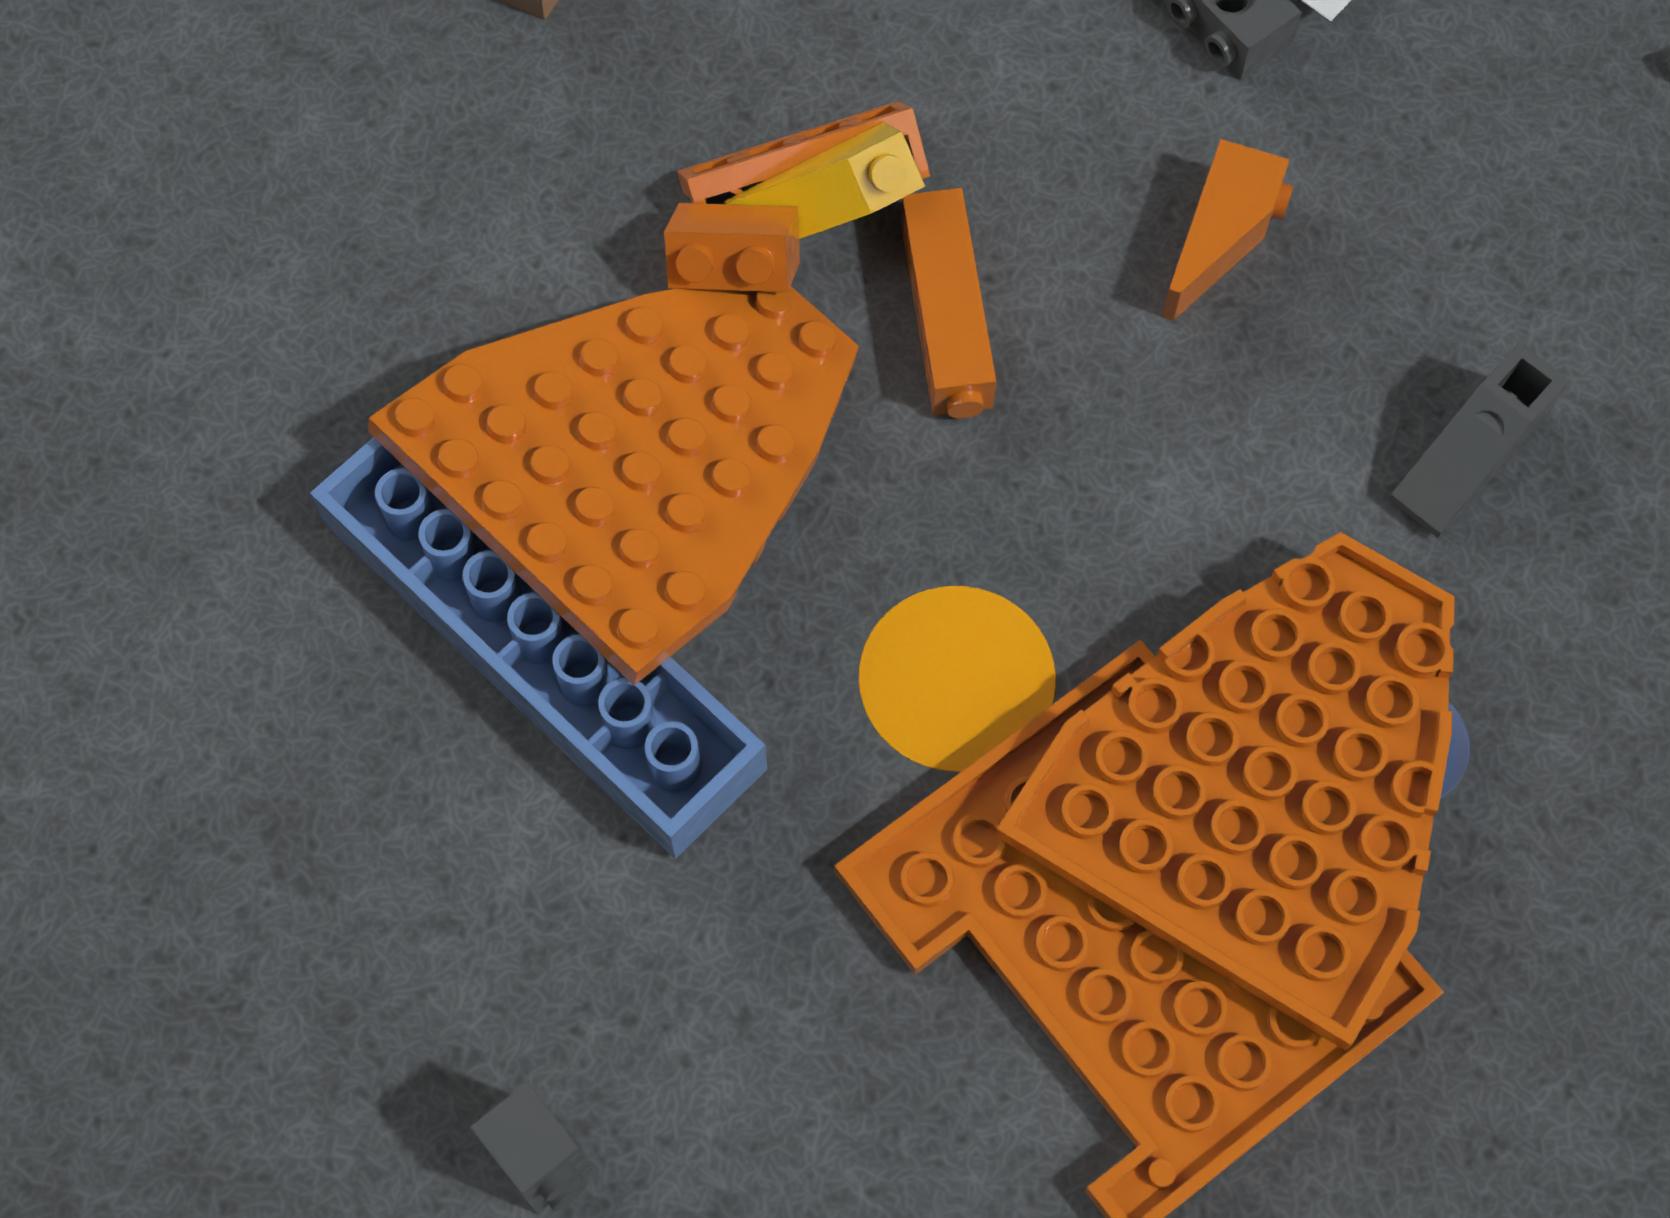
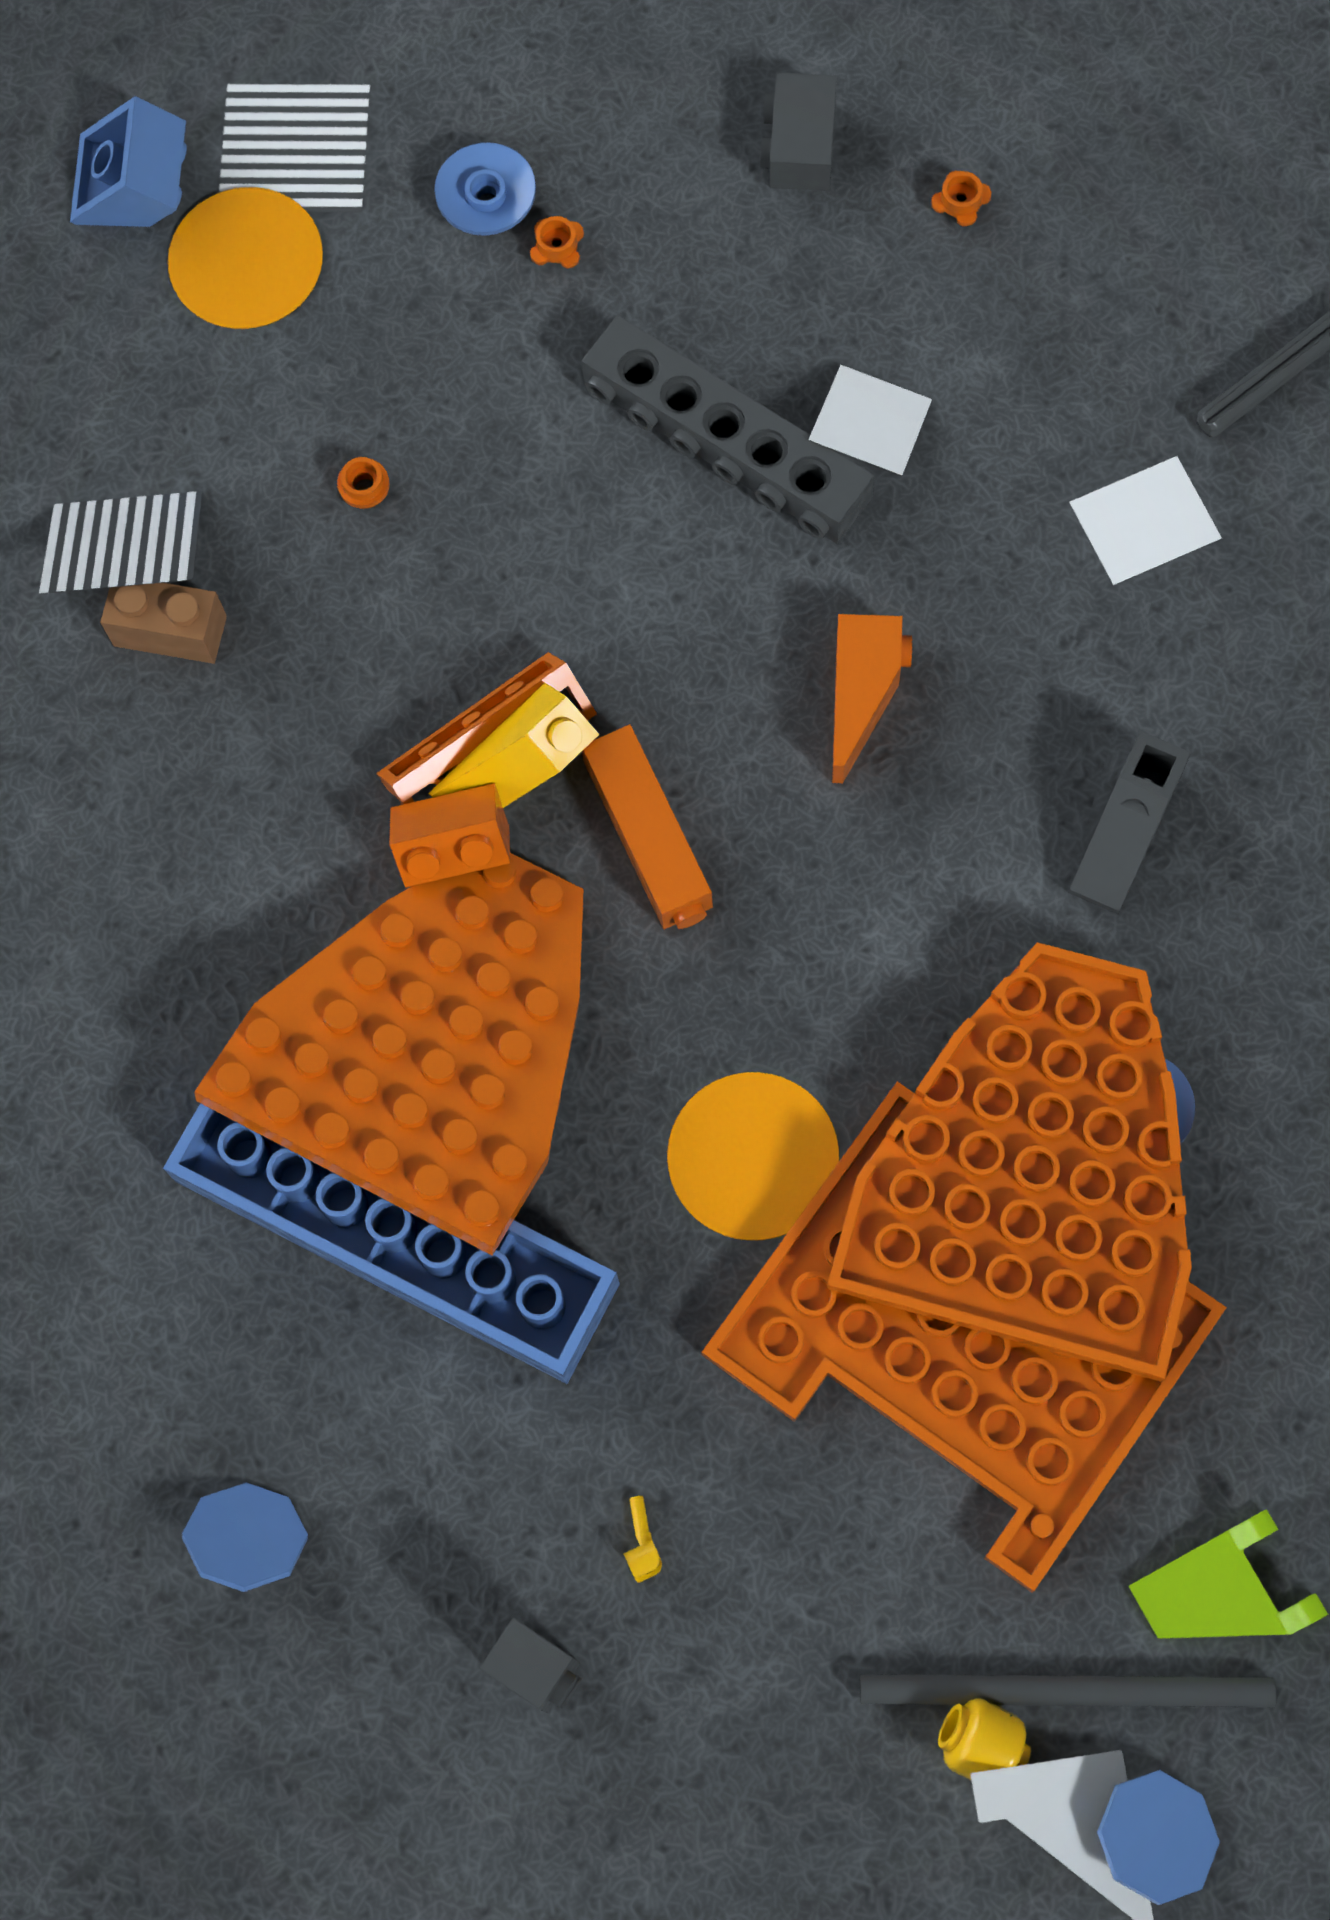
camera: 10 degrees left, 5 degrees up
none -> medium blue piece [182,1482,308,1592]
none -> yellow hand [623,1496,662,1583]
none -> white sticker [1069,456,1222,585]

